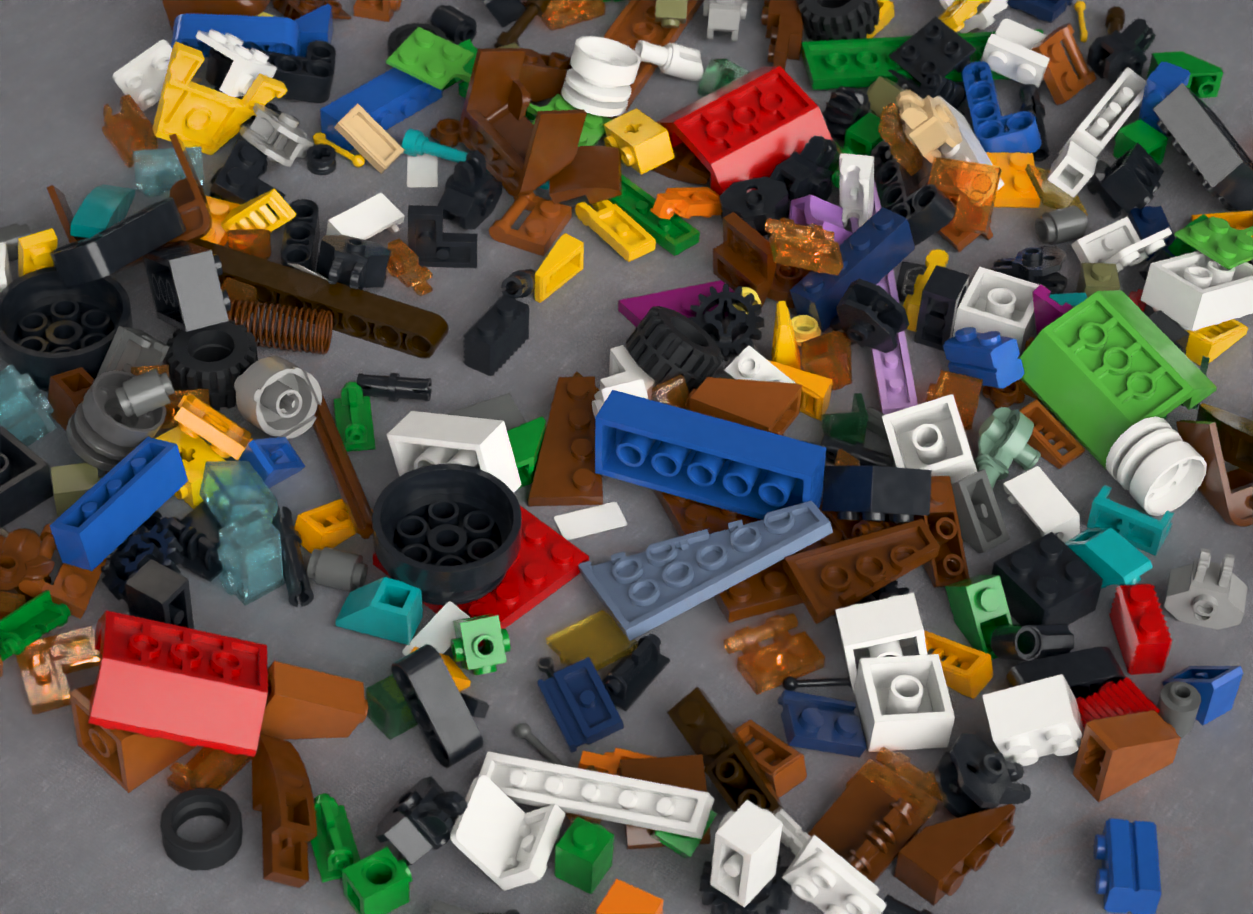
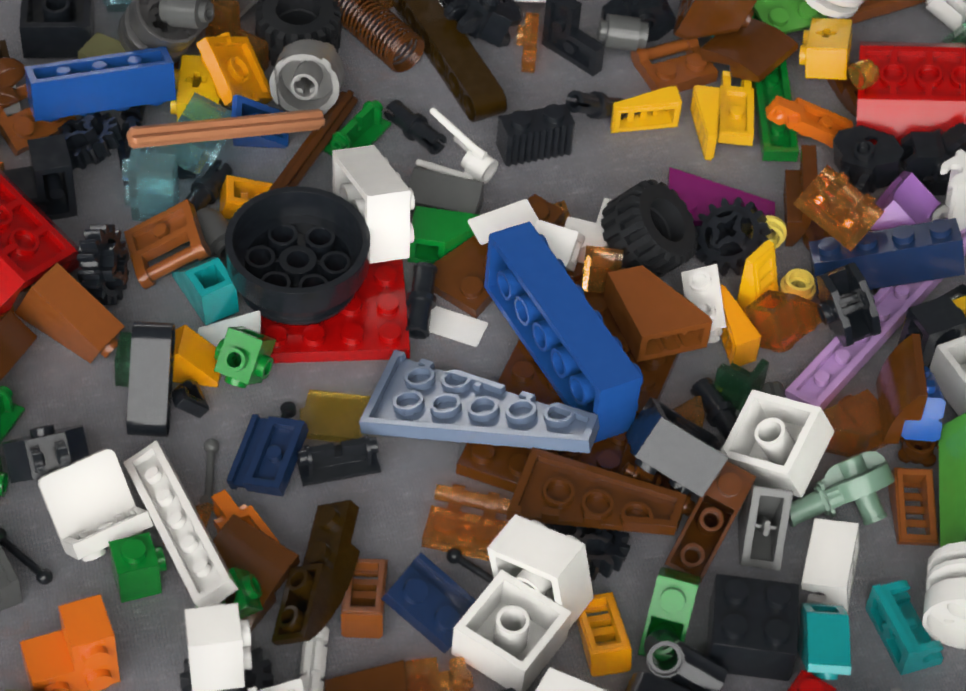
camera: 40 degrees right, 5 degrees up
none -> black gear [77,224,130,306]
none -> dark orange plate [124,199,211,289]
none -> nougat axle [126,109,325,149]
none -> black pin [406,262,437,339]
none -> white plant [415,107,498,184]
none -> white sticker [468,199,539,245]
none -> dark grey brick [597,14,649,51]
none -> yellow slope [690,85,721,161]
none -> clear yellow hinge [849,59,880,90]
none -> reddish brown slope [876,334,928,444]

